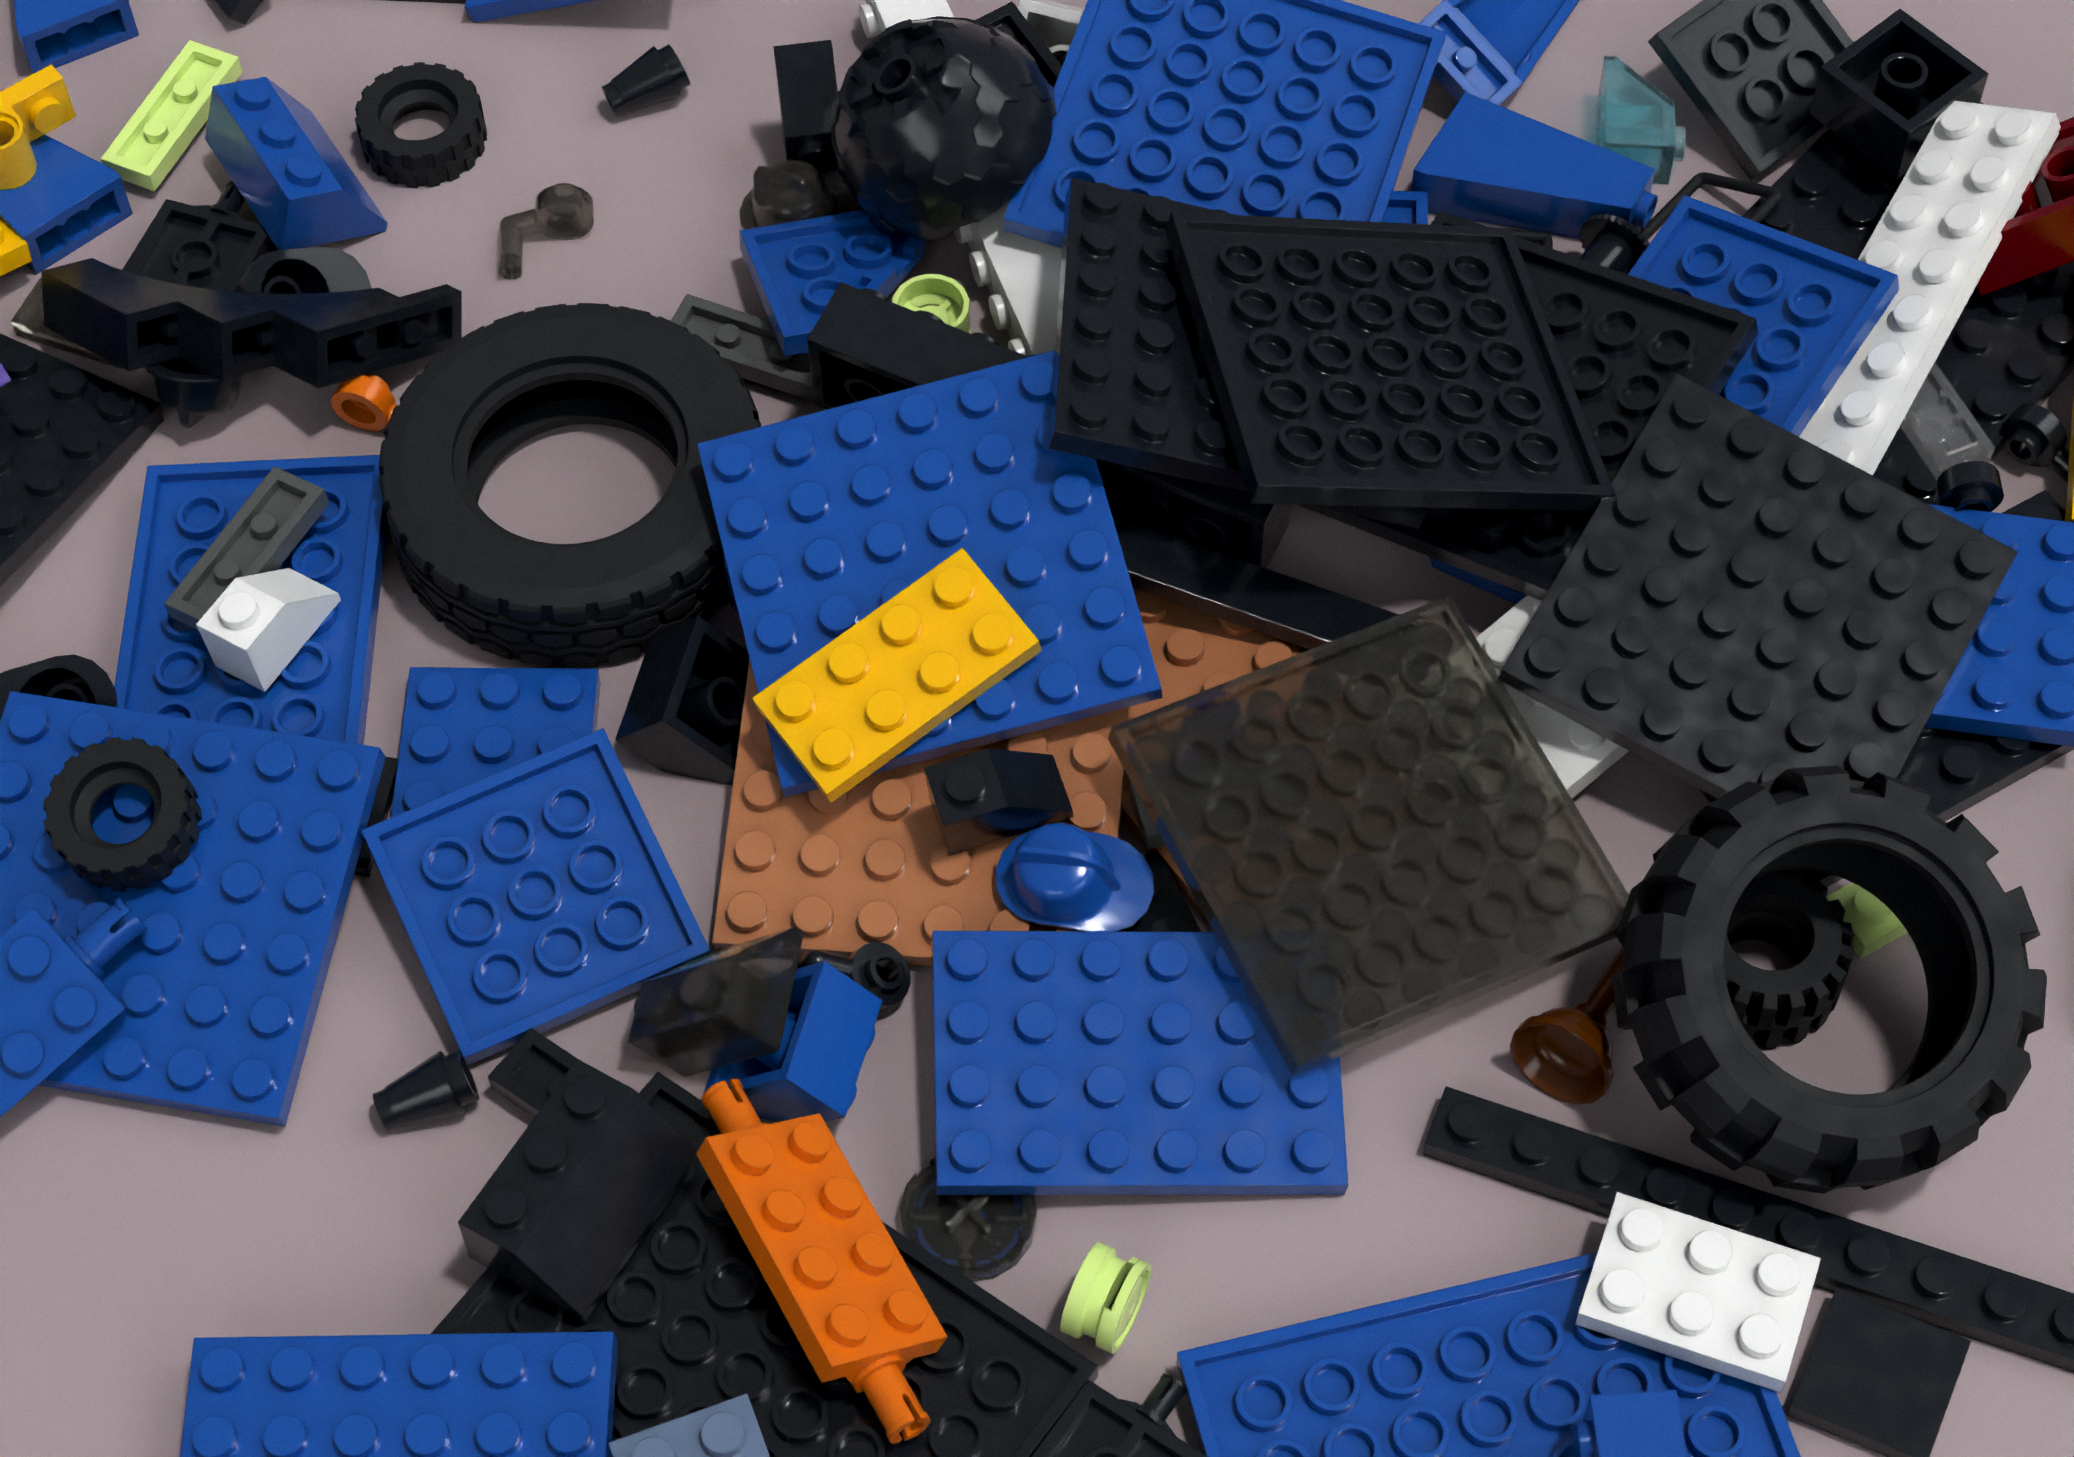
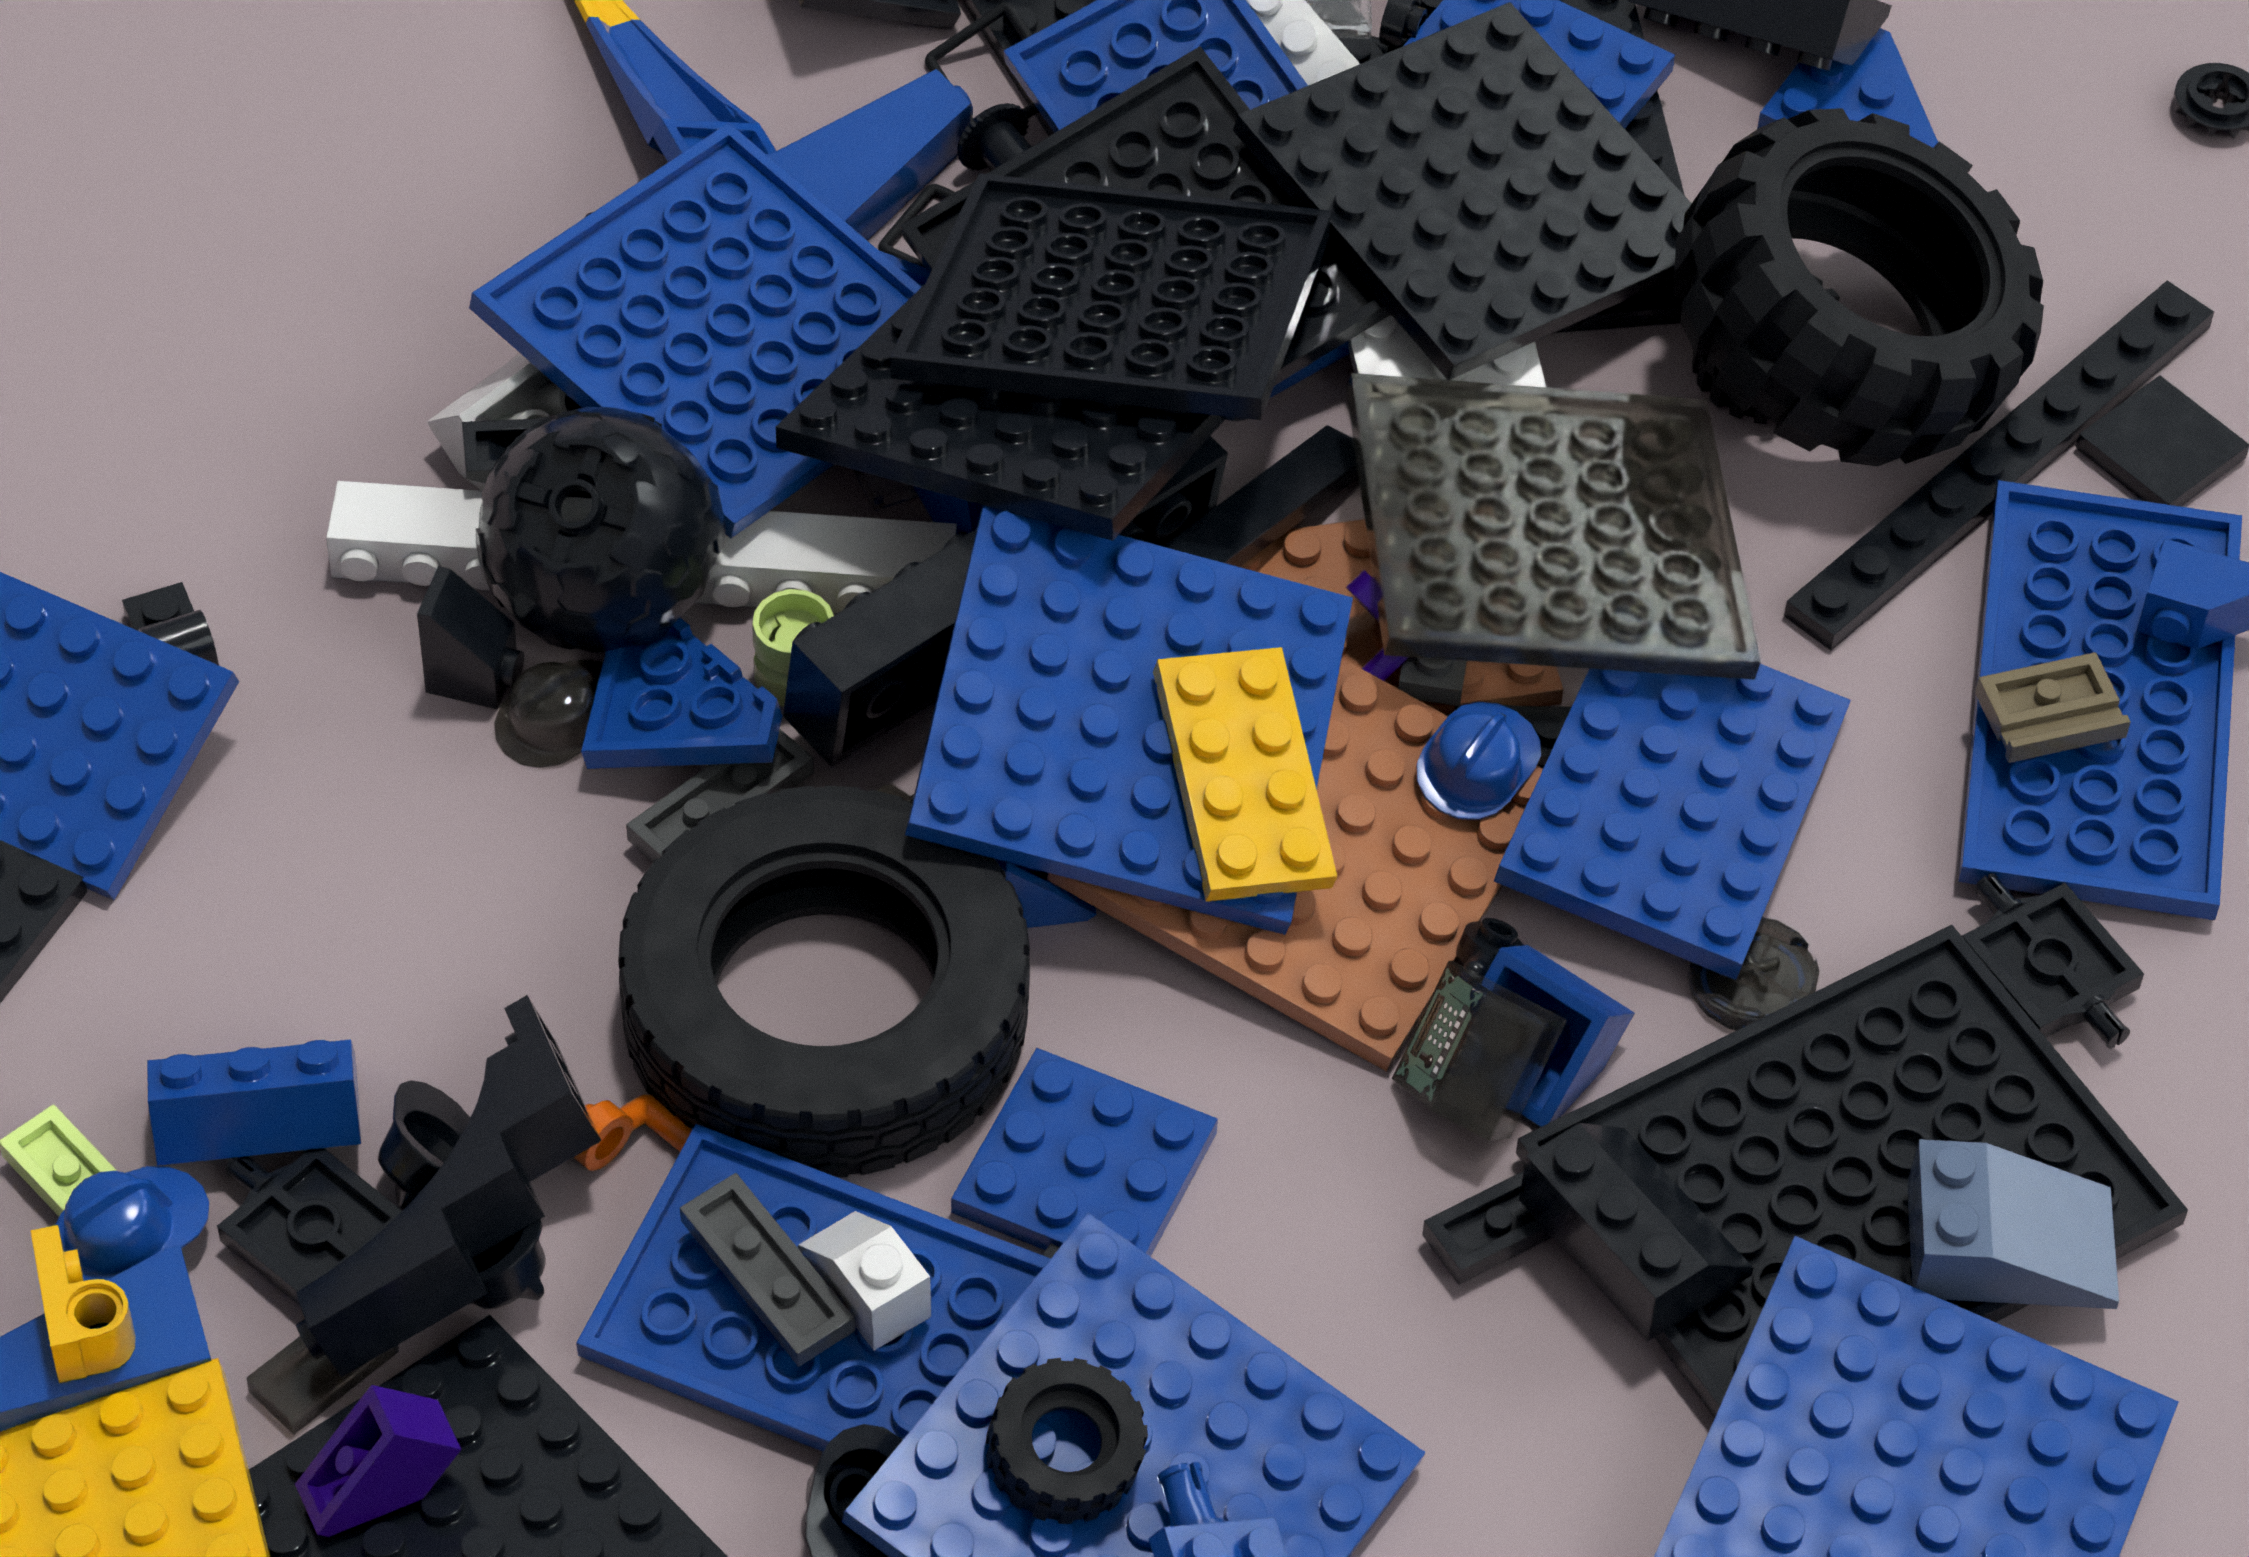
camera: 70 degrees left, 5 degrees down
black tyre [355,62,487,188] -> none
blue plate [361,728,710,1065] -> none
black cone [373,1050,479,1131] -> none
clear smoke plate [499,183,594,280] -> none
black cone [601,44,691,117] -> none
black slope [615,616,750,786] -> none
orange plate [696,1079,948,1444] -> none
black slope [924,748,1074,856] -> none
yellowish green wheel [1060,1242,1152,1354] -> none
reddish brown piece [1510,946,1625,1105] -> none
white plate [1575,1192,1821,1393] -> none
clear light blue slope [1598,56,1686,185] -> none
none -> blue piece [55,1166,209,1281]
none -> dark tan plate [1975,652,2131,763]

